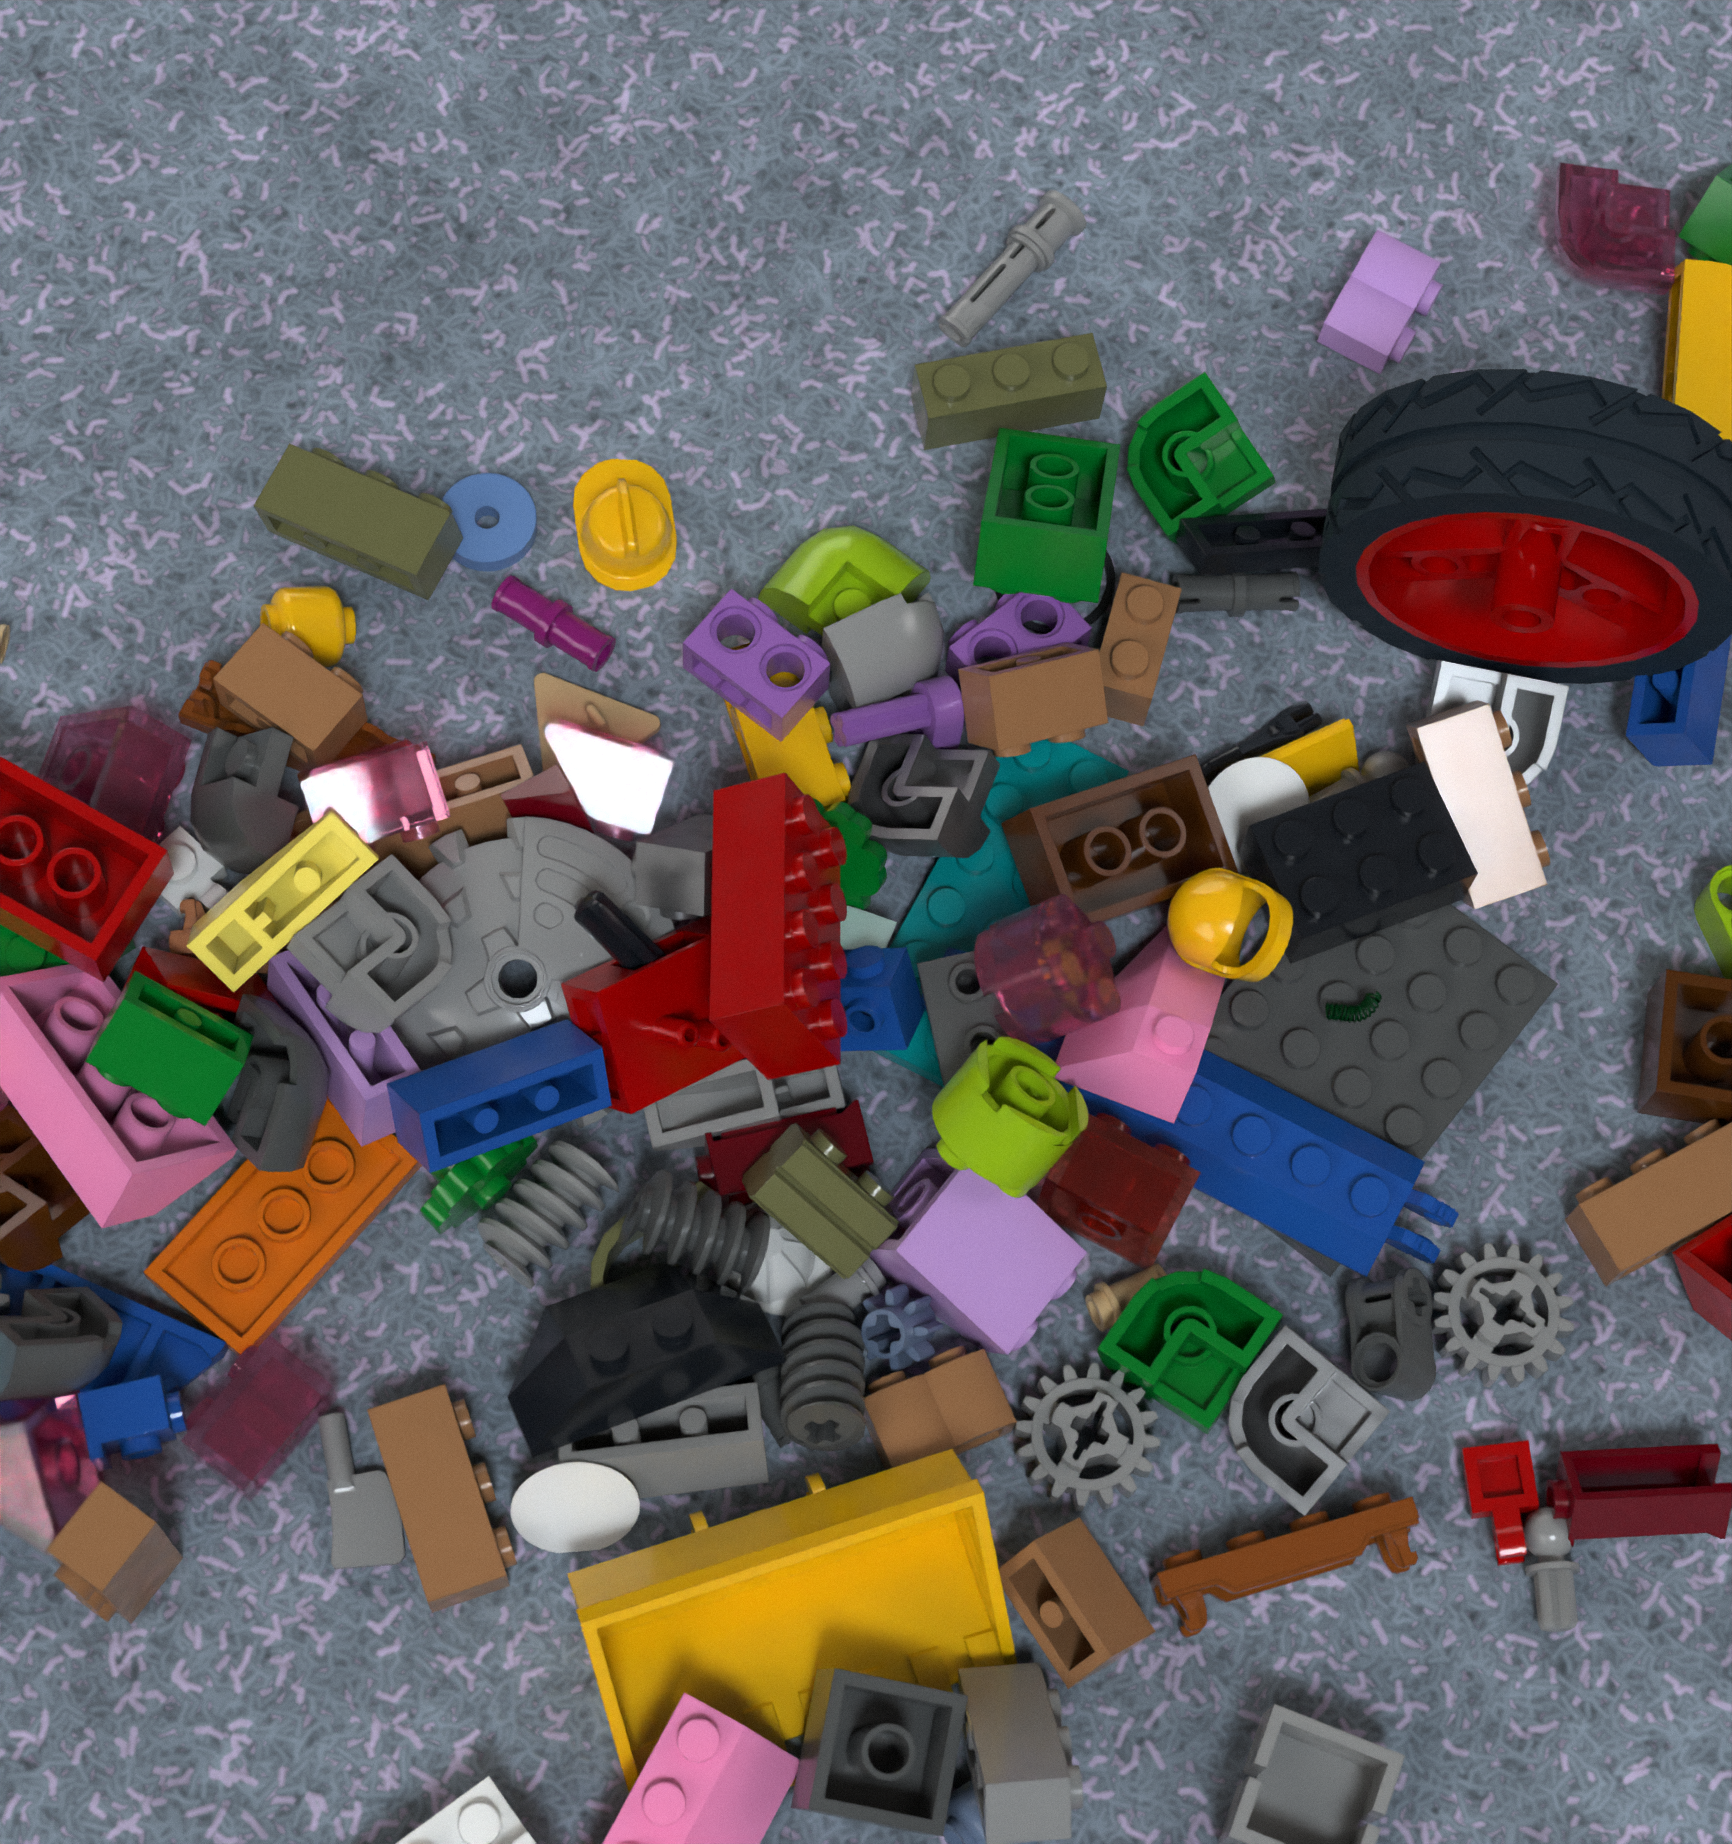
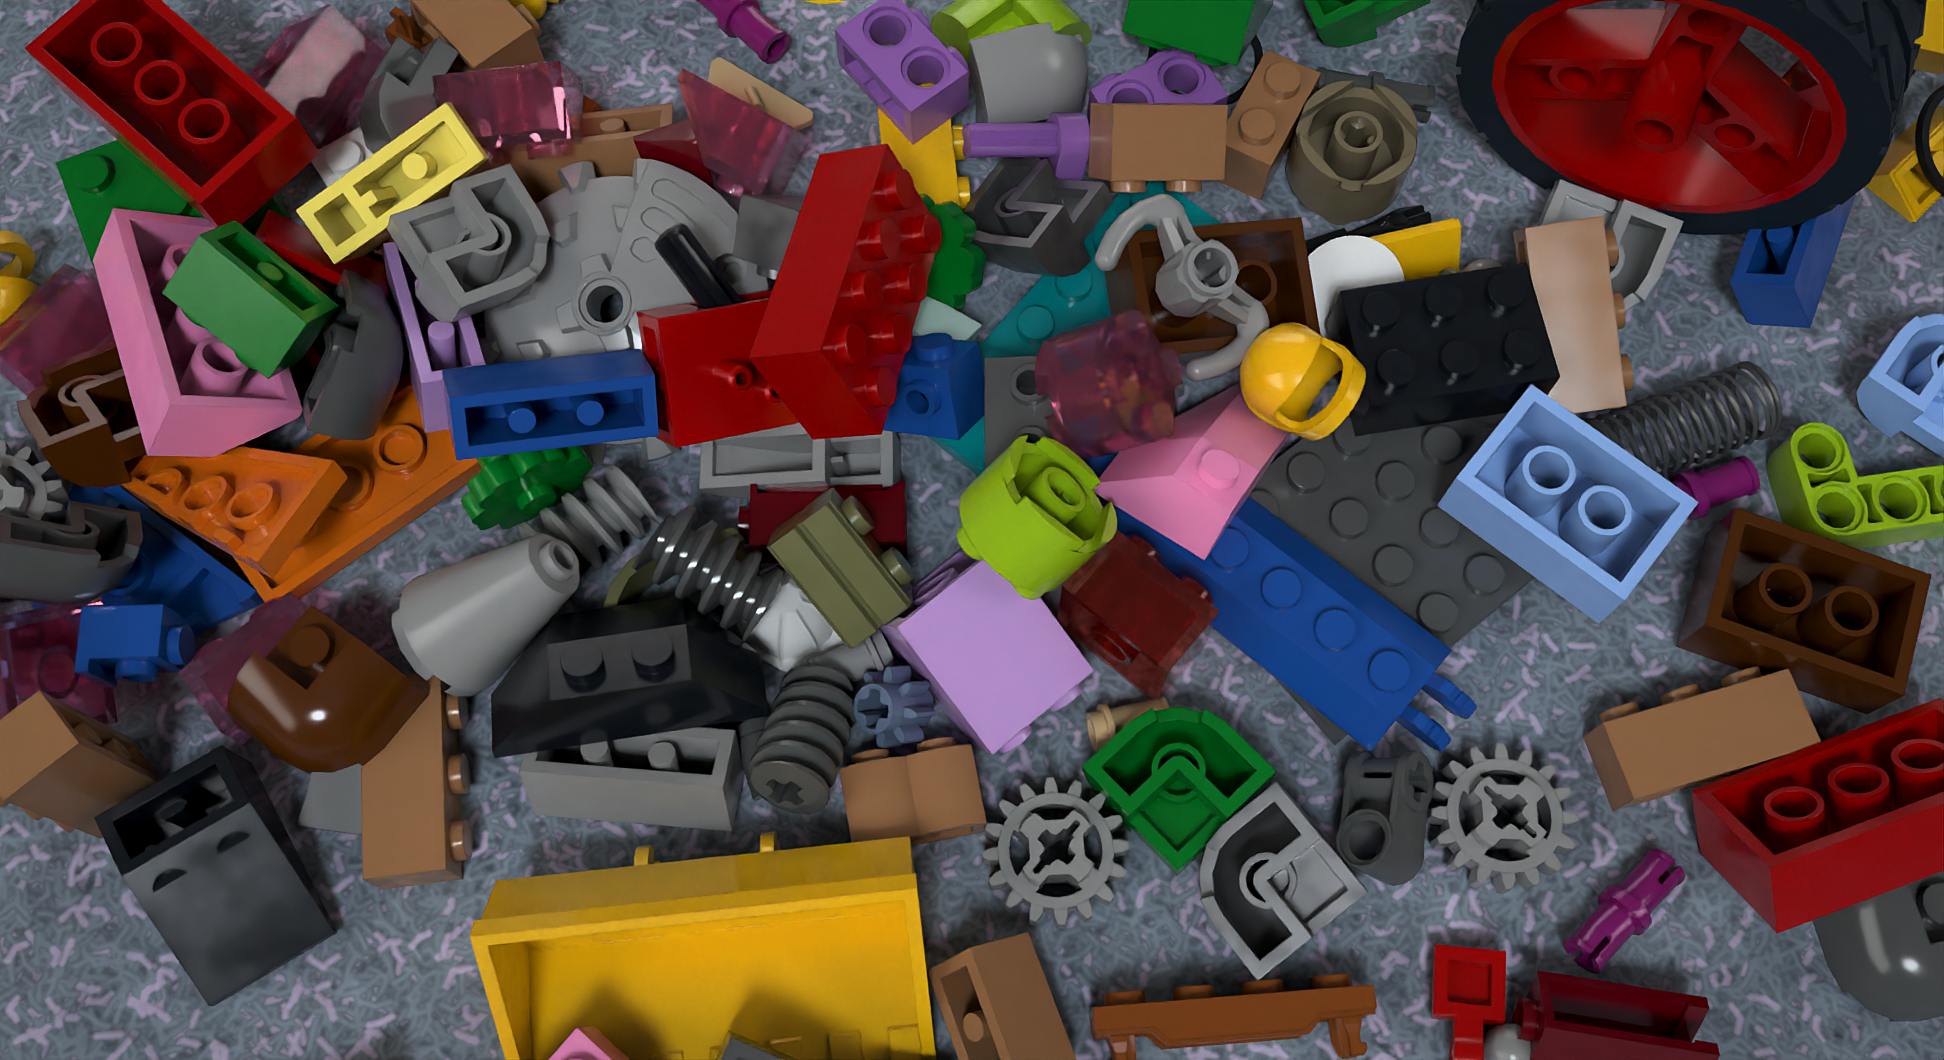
camera: 20 degrees right, 0 degrees up
white sticker [510,1462,640,1553] -> none
black plate [1176,508,1327,576] -> none
dark green leg [1325,991,1382,1023] -> none
none -> black slope [94,745,338,1007]
none -> orange wing [120,446,348,579]
none -> reddish brown brick [227,605,429,775]
none -> light grey cone [392,534,580,697]
none -> light grey piece [1094,194,1270,382]
none -> dark tan brick [1285,81,1419,225]
none -> light blue brick [1437,384,1699,624]
none -> magenta pin [1563,848,1686,974]
none -> dark grey piece [1583,361,1783,477]
none -> magenta pin [1670,456,1760,520]

